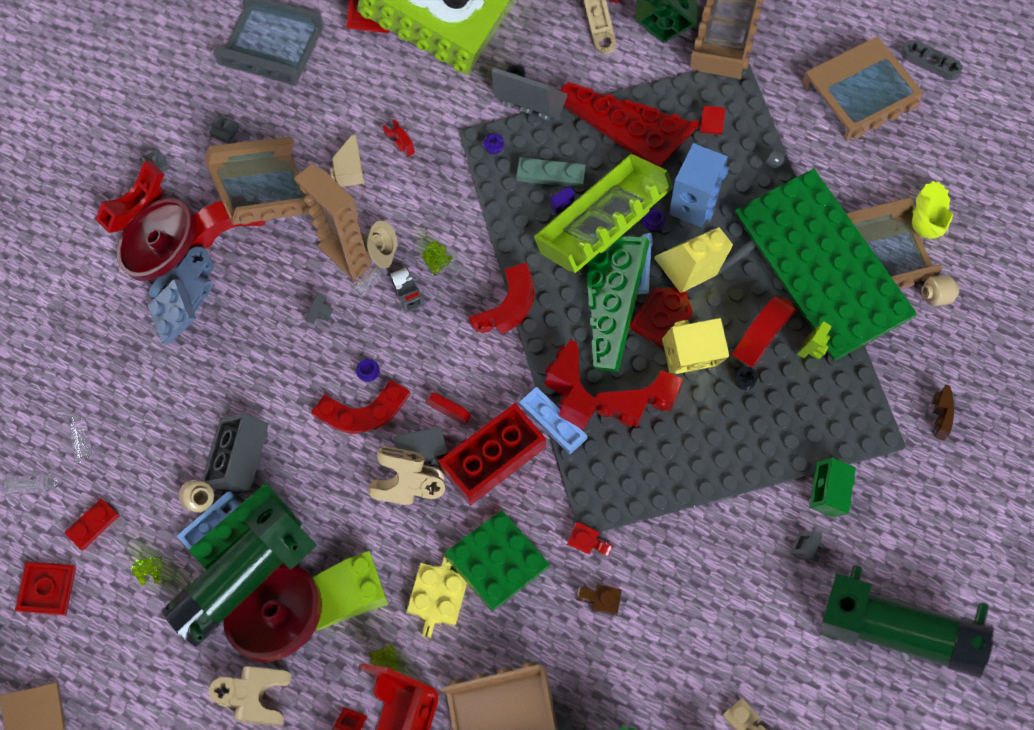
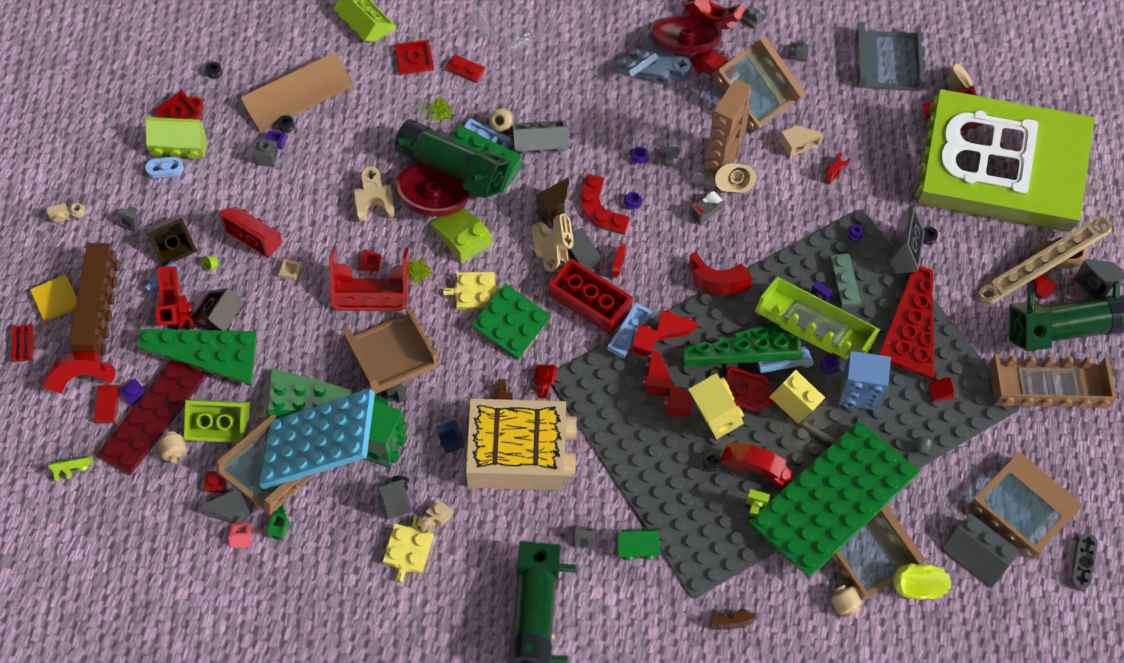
camera: 70 degrees right, 5 degrees down
clear neon green tile [422,241,453,274] -> none
none -> dark blue panel [436,420,464,454]
none -> brick [466,399,577,490]
none -> dark brown slope [536,178,570,229]
none -> dark purple plate [630,146,649,165]
none -> dark grey slope [941,513,1021,588]

